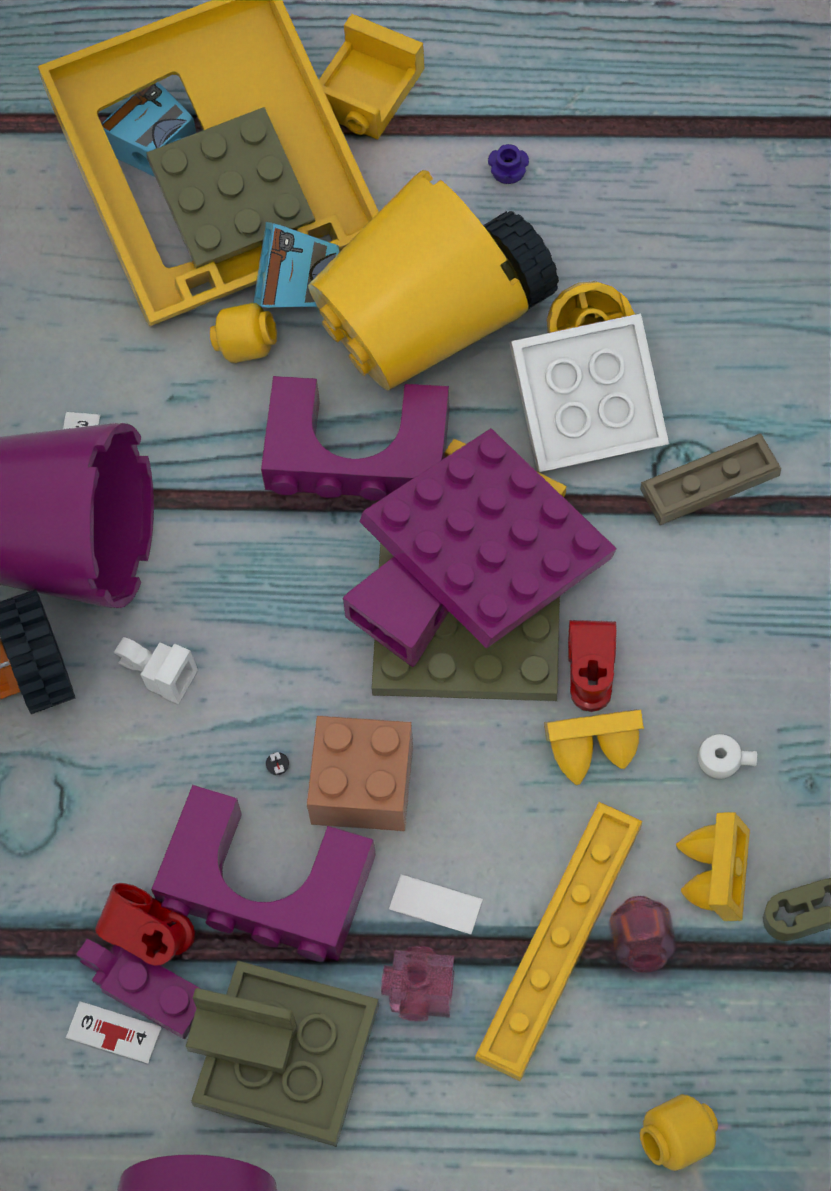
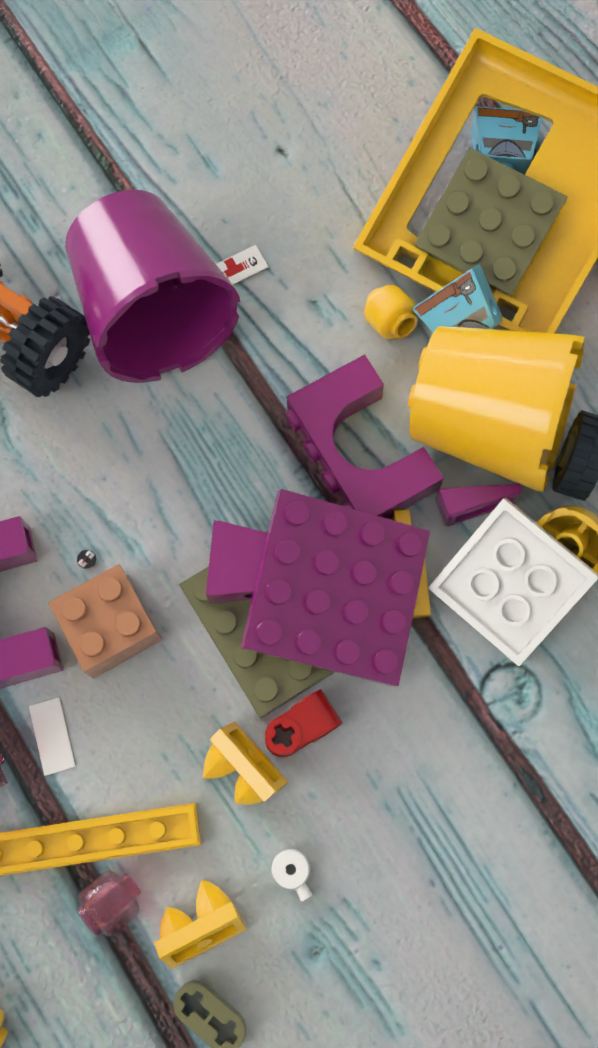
camera: 55 degrees right, 10 degrees up
white piece [114,637,198,704] -> none
dark tan tile [640,433,782,525] -> none
none -> magenta slope [436,484,523,526]

